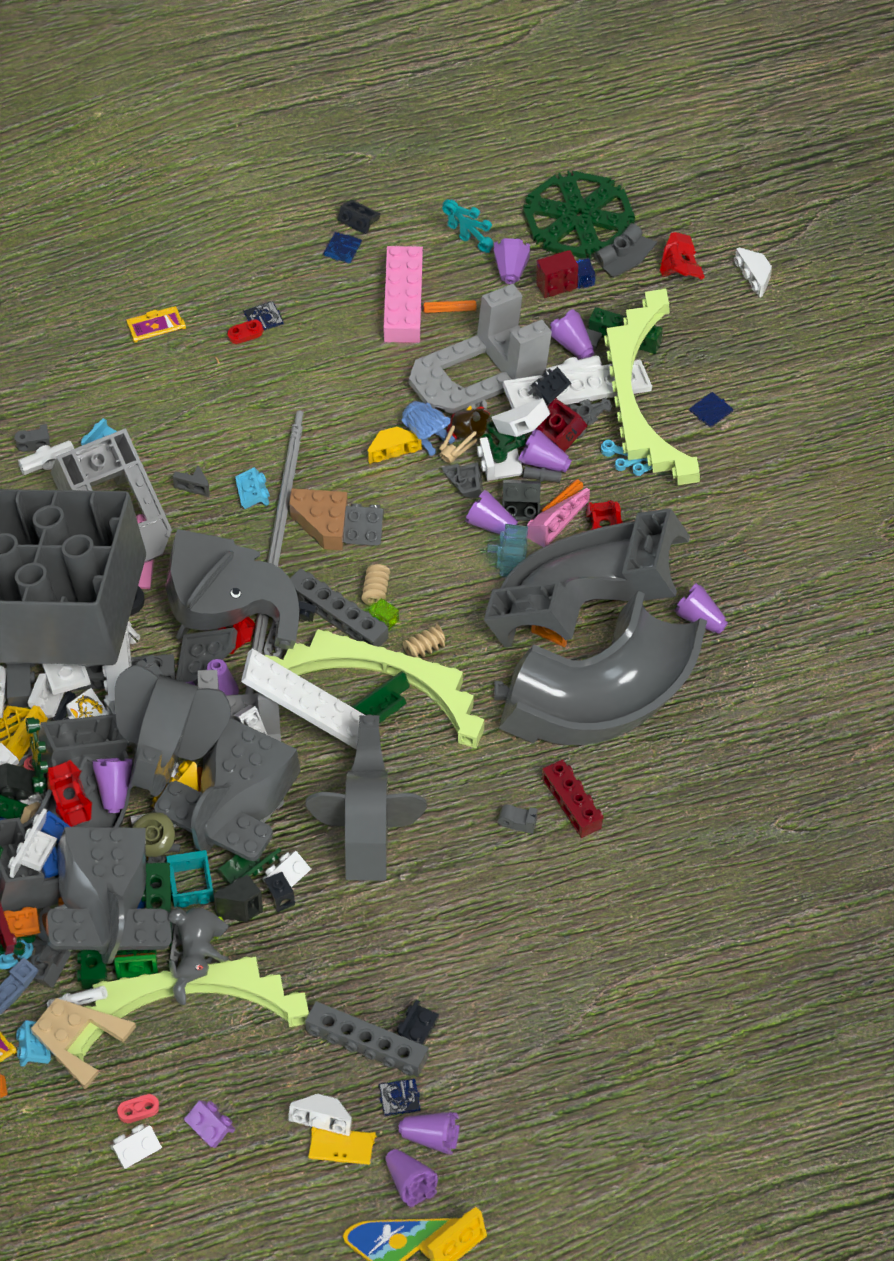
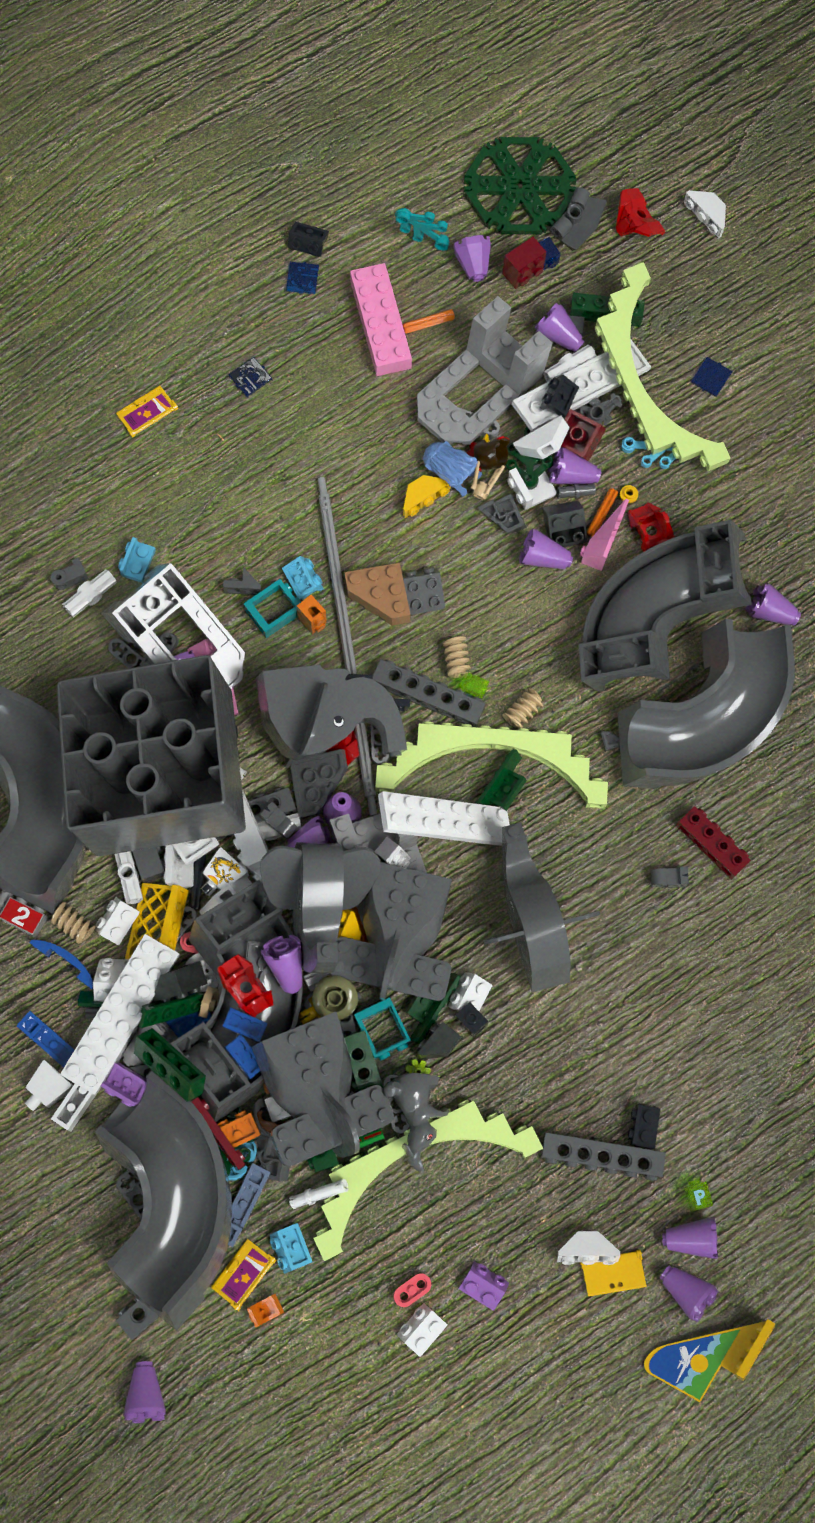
camera: 20 degrees left, 20 degrees up
white bracket [8,808,57,878] -> none
dark green plant [25,717,48,794] -> none
tan wing [31,998,136,1089] -> none
red plate [227,320,264,344] -> none
piece [379,1079,421,1116] -> none
clear light blue brick [487,524,528,577] -> none
none -> teal window [243,579,301,638]
none -> orange brick [297,595,327,635]
none -> yellow plate [620,485,638,503]
none -> clear neon green brick [684,1179,713,1211]

